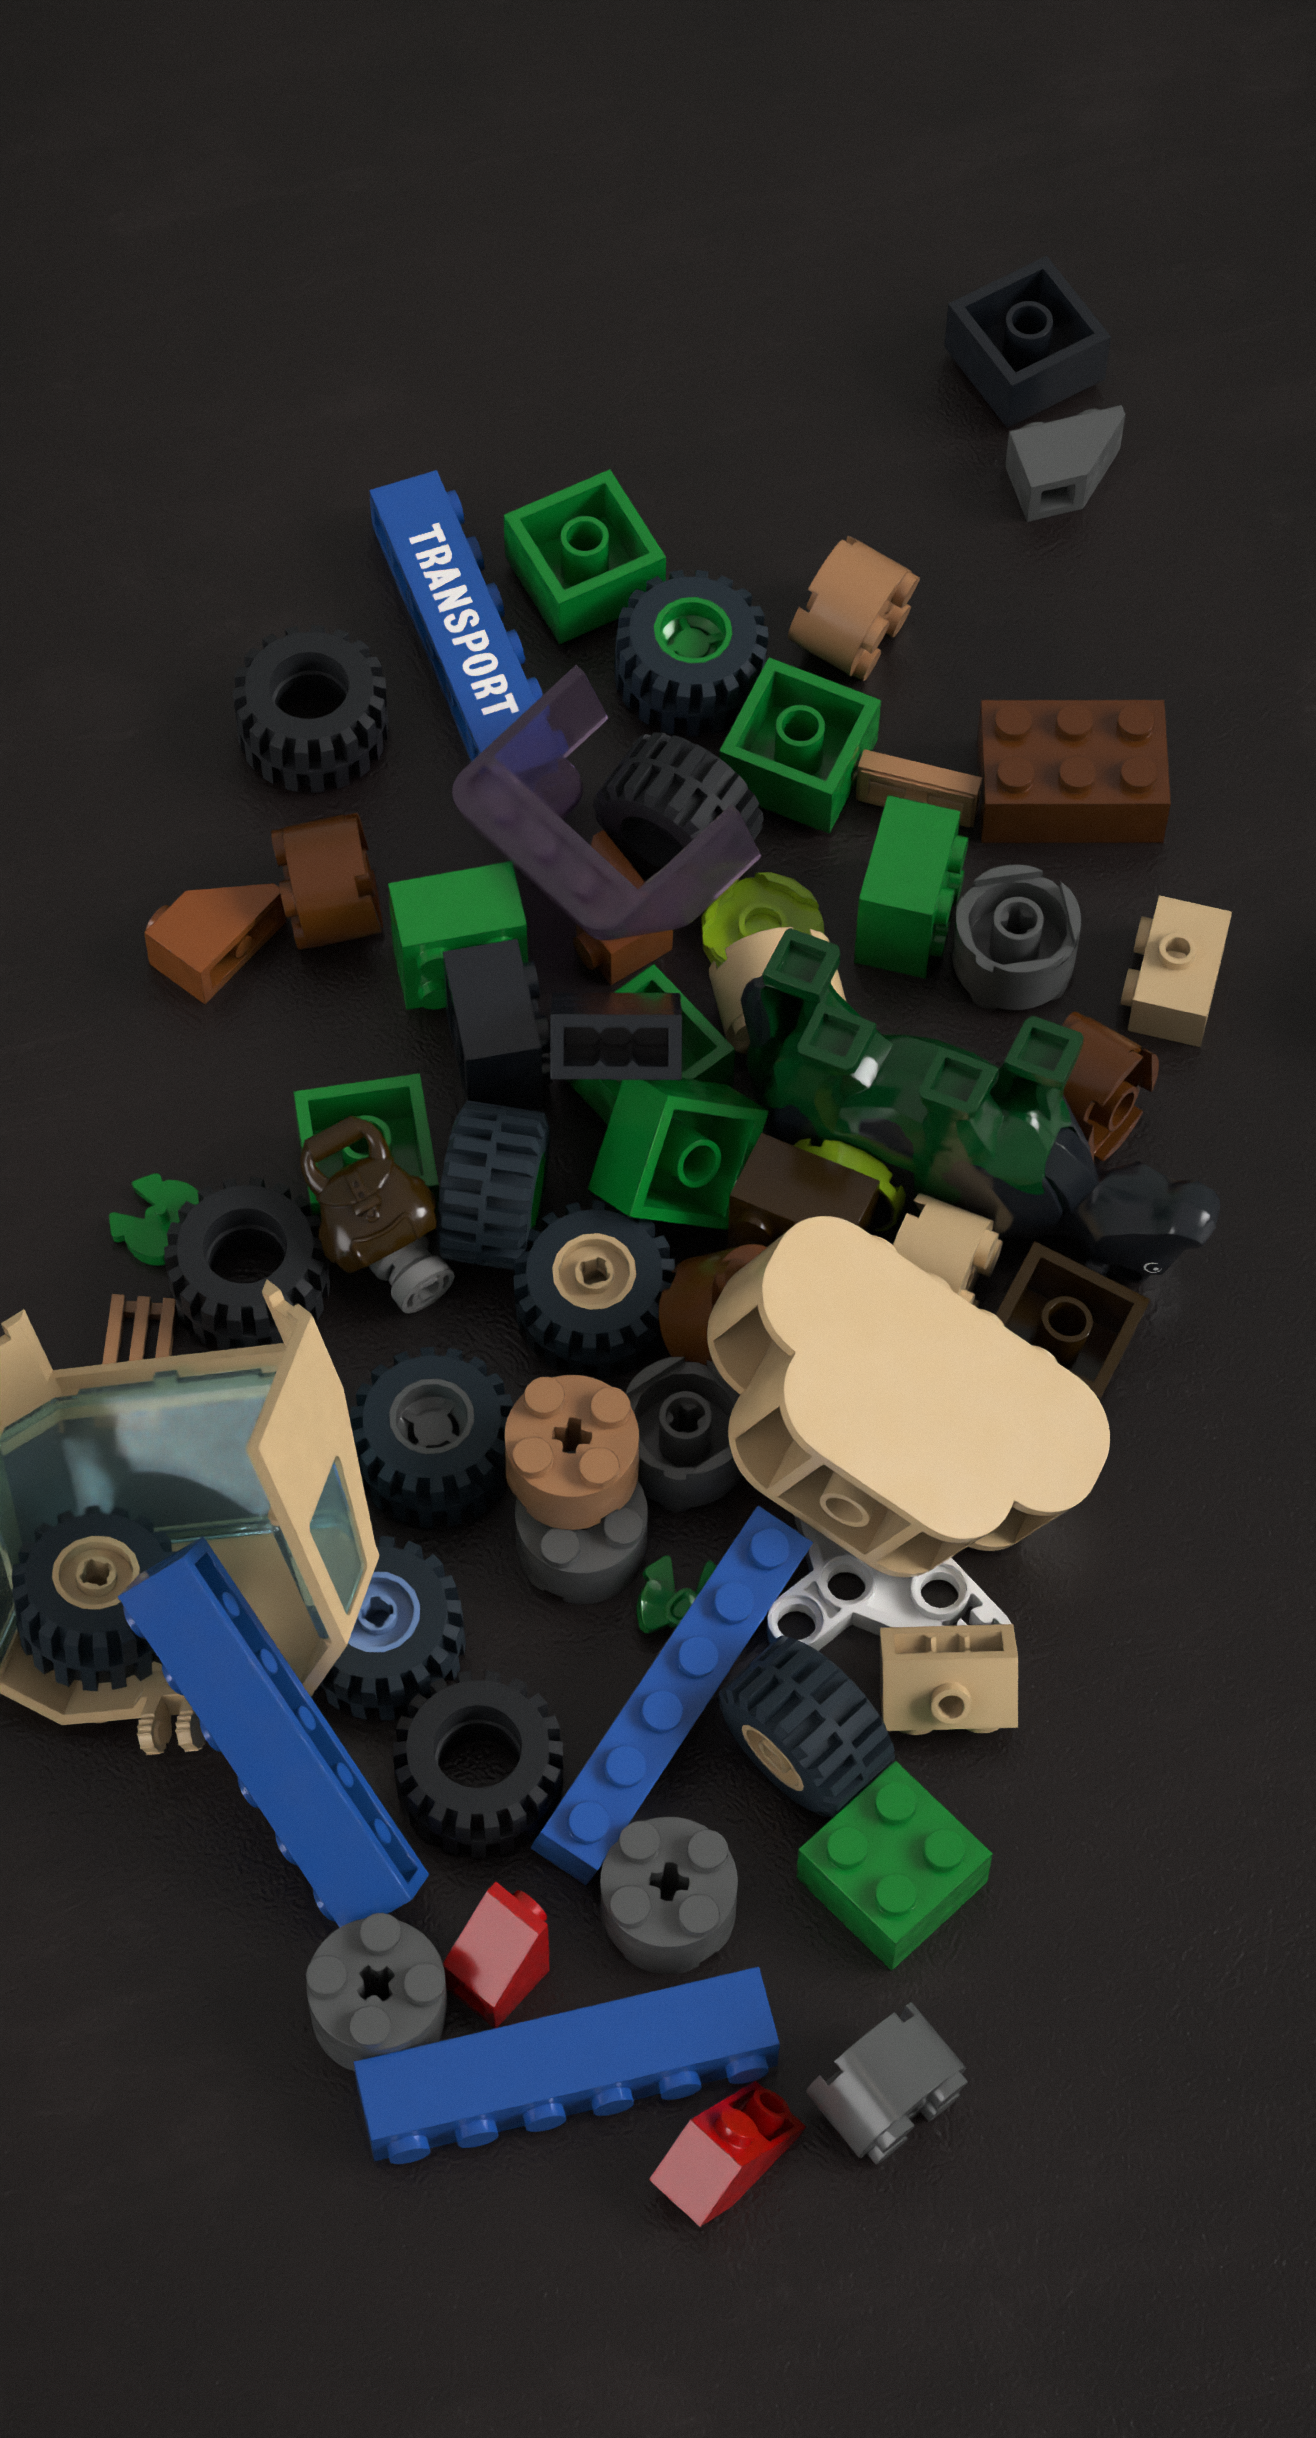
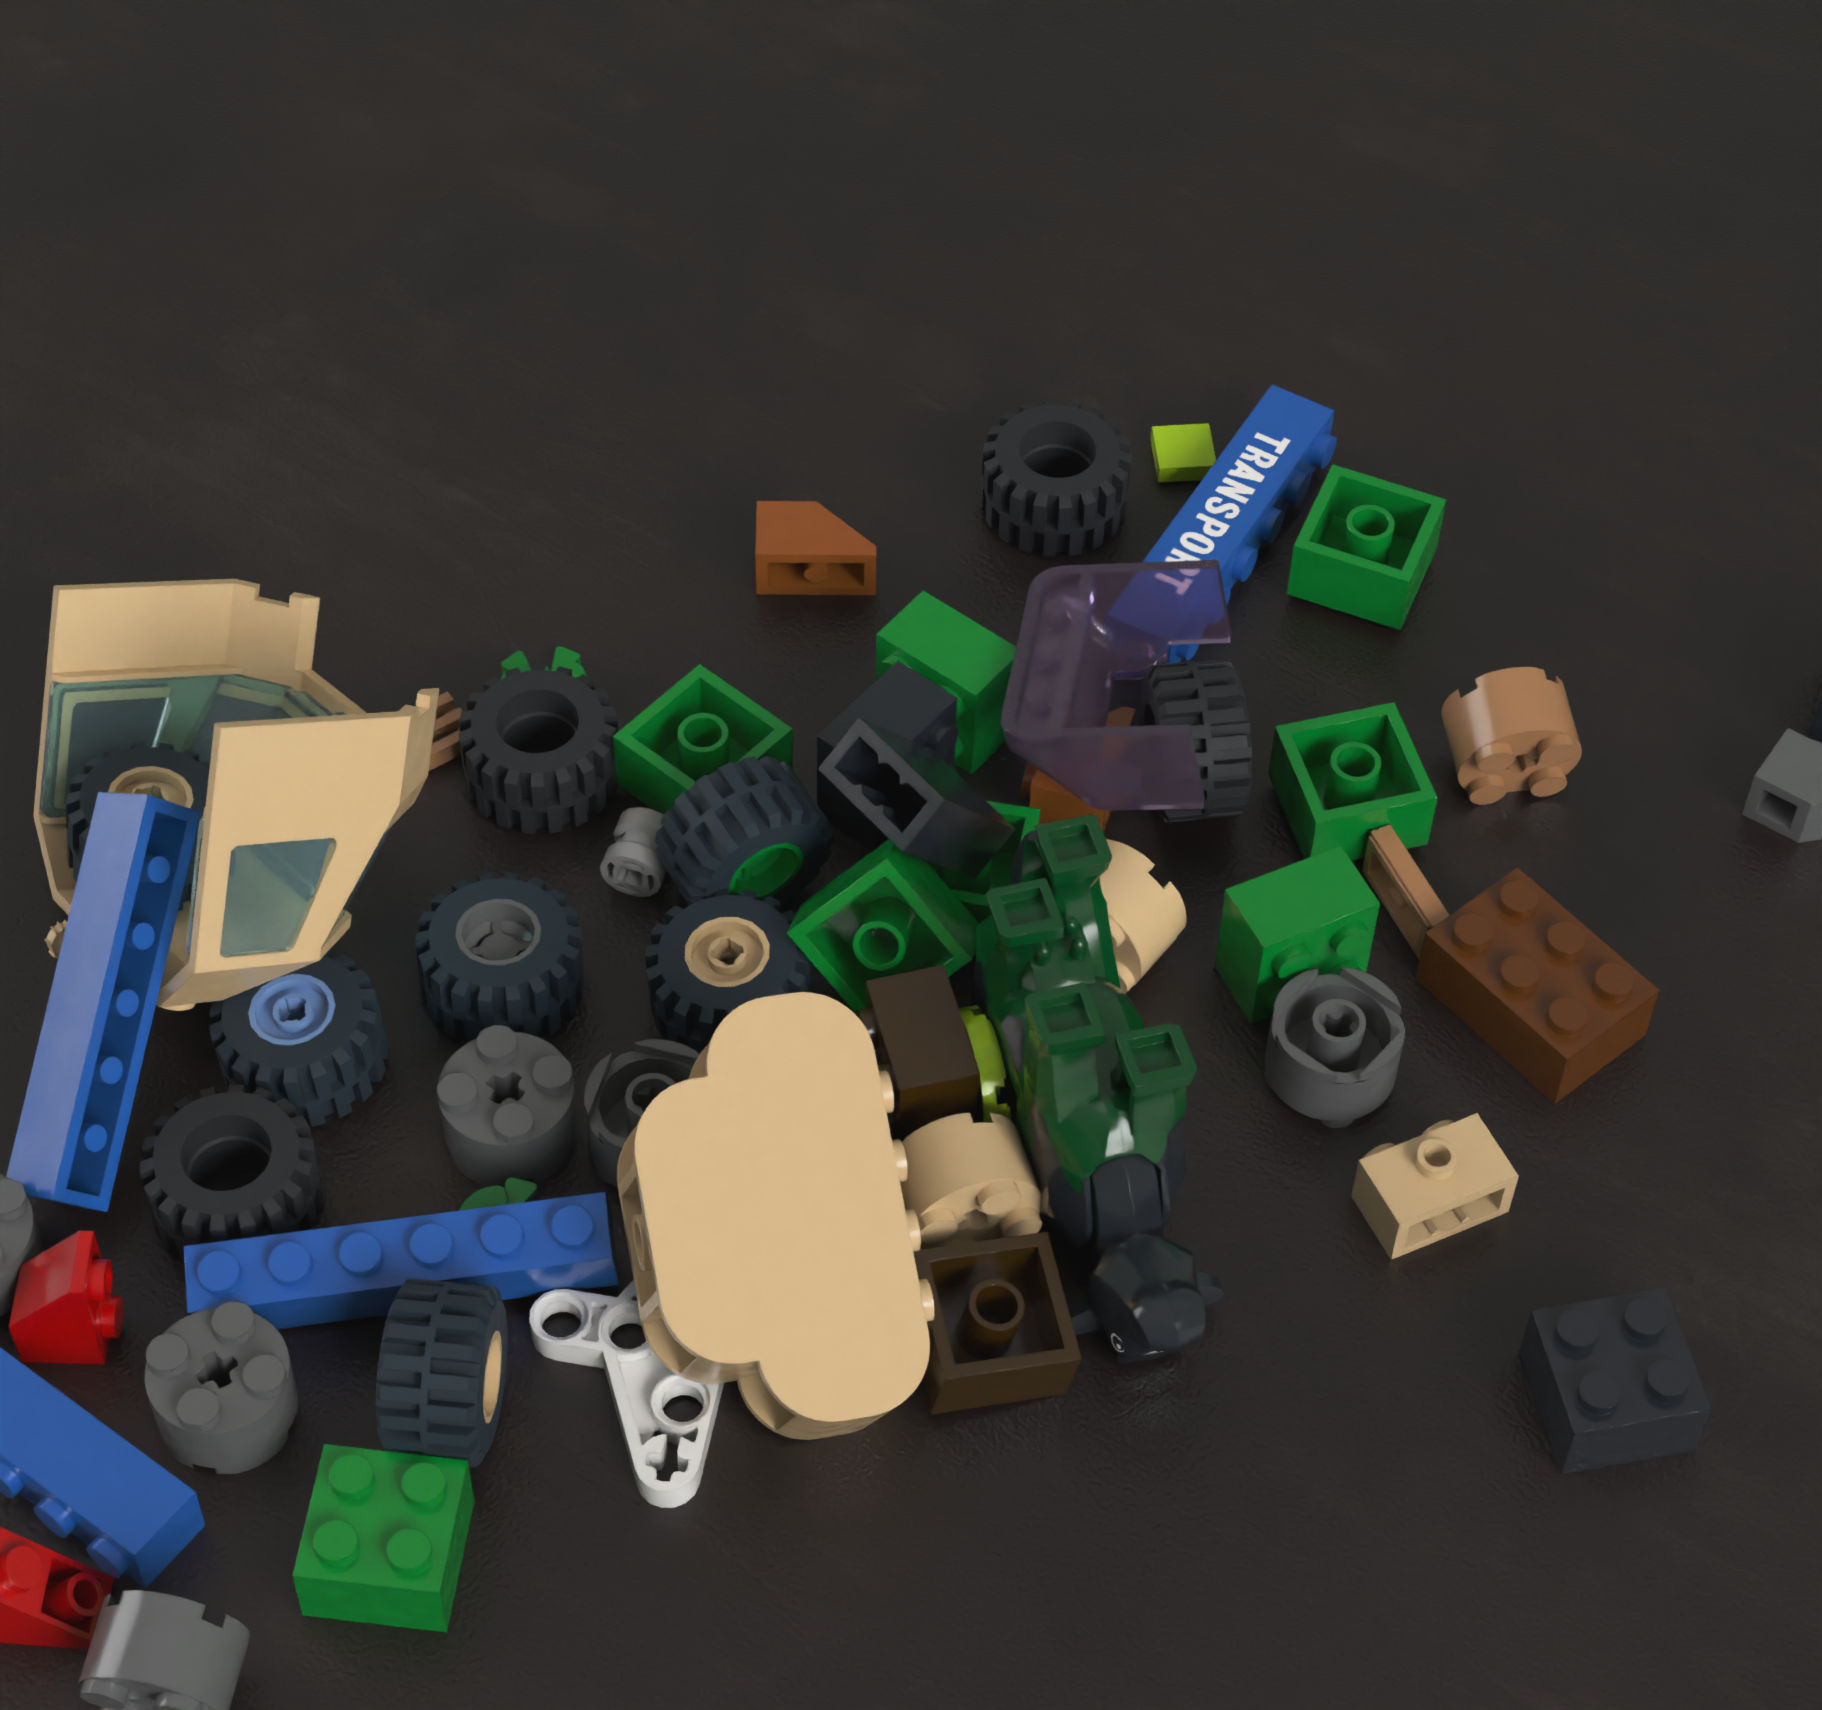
camera: 50 degrees right, 10 degrees down
reddish brown brick [271,812,383,950] -> none
dark brown piece [299,1116,437,1274] -> none
medium nougat brick [505,1375,639,1530] -> none
black wheel [614,570,769,737] -> none
lime tile [701,872,824,968] -> none
tan brick [880,1624,1018,1735] -> none
reddish brown brick [1062,1012,1159,1162] -> none
none -> lime tile [1150,423,1216,483]

